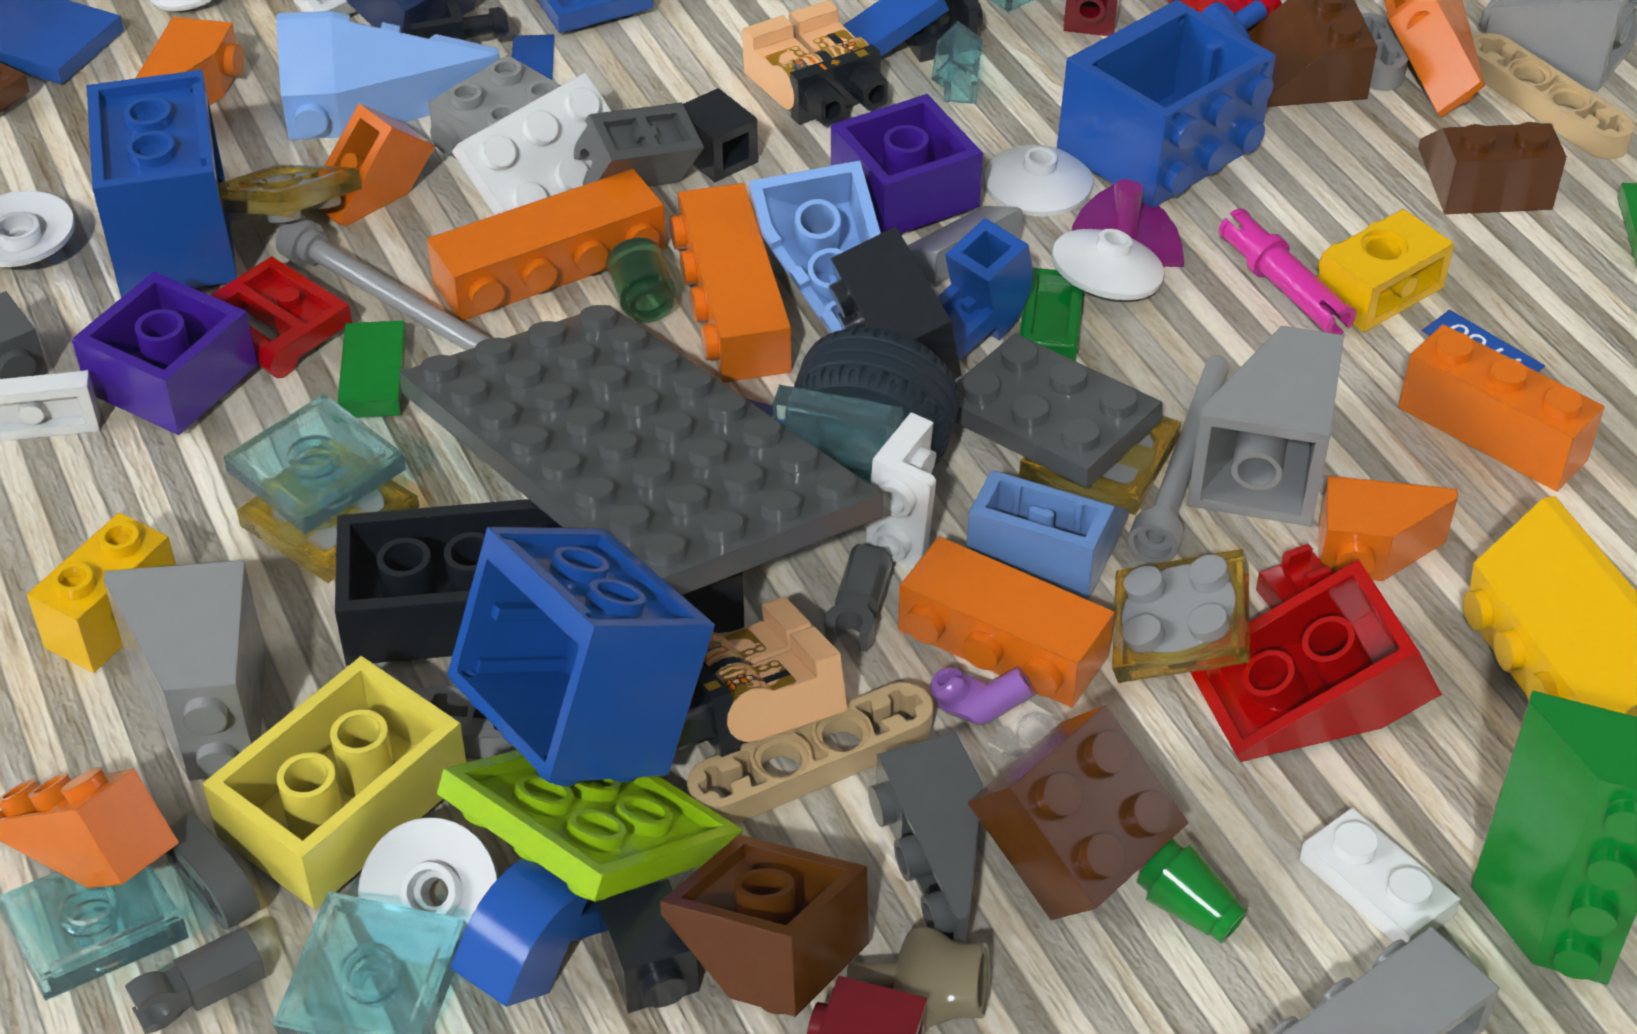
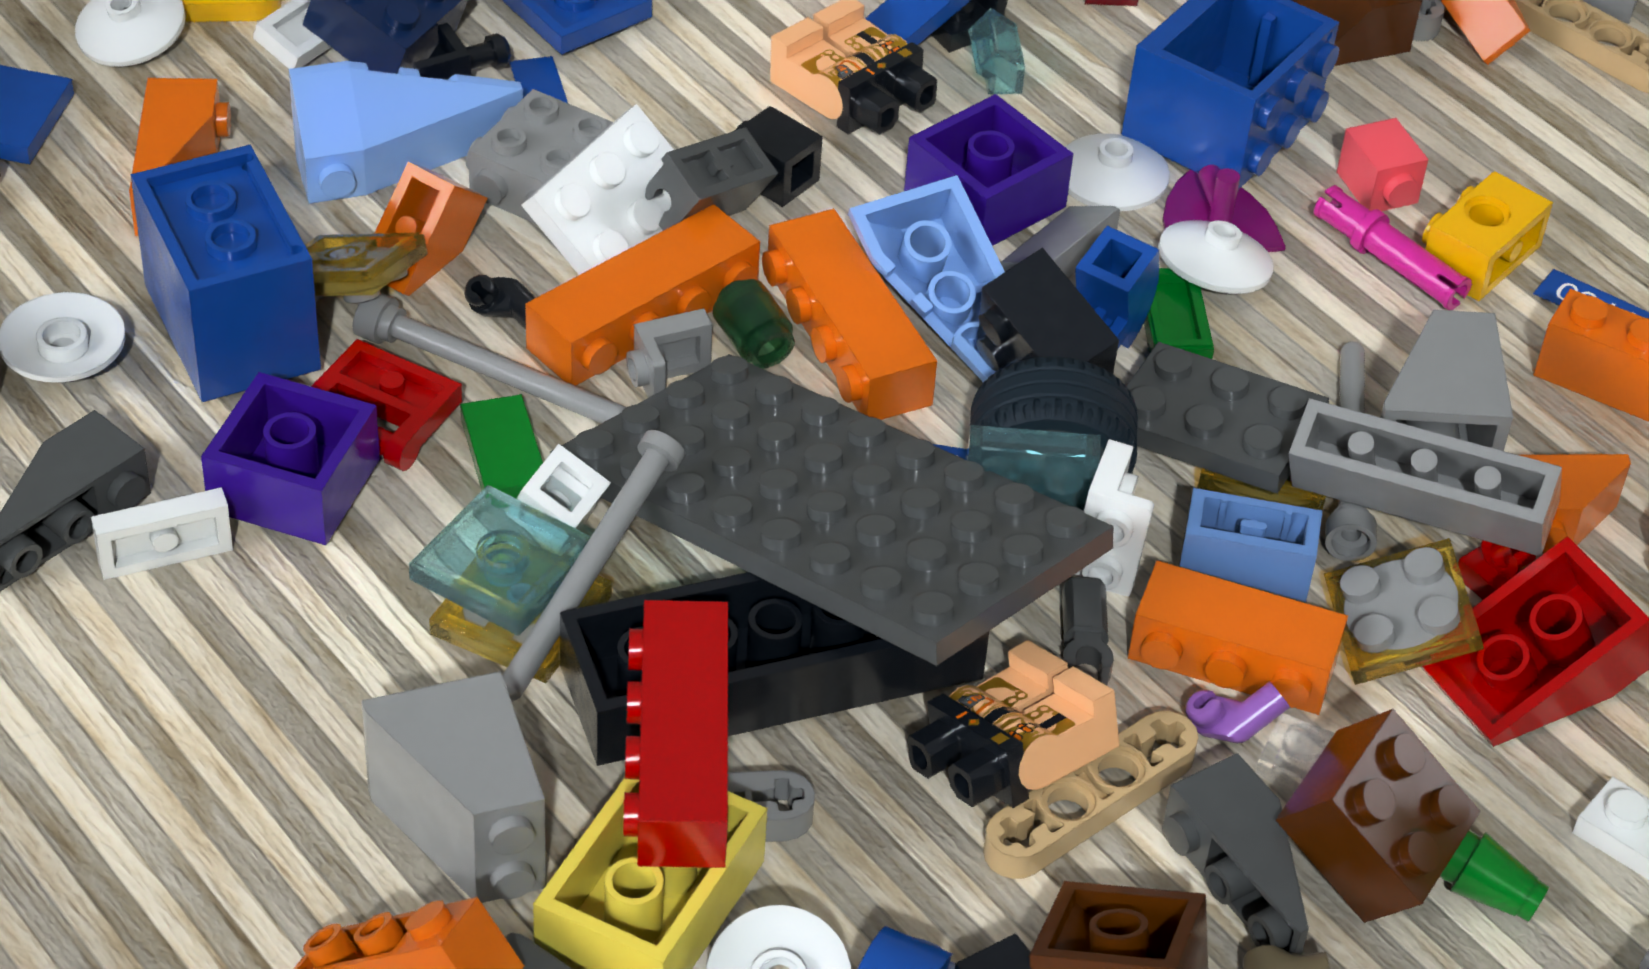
camera: 15 degrees left, 0 degrees up
yellow brick [26,512,176,673] -> none
lime plate [437,750,743,902] -> none
blue container [447,527,715,786] -> none
reddish brown slope [1418,122,1567,215] -> none
none -> black arm [464,275,536,330]
none -> light grey bar [502,430,685,702]
none -> white brick [506,444,611,557]
none -> red brick [623,600,728,868]
none -> light grey bracket [626,308,712,398]
none -> light grey brick [1288,398,1562,556]
none -> coral brick [1337,118,1429,211]

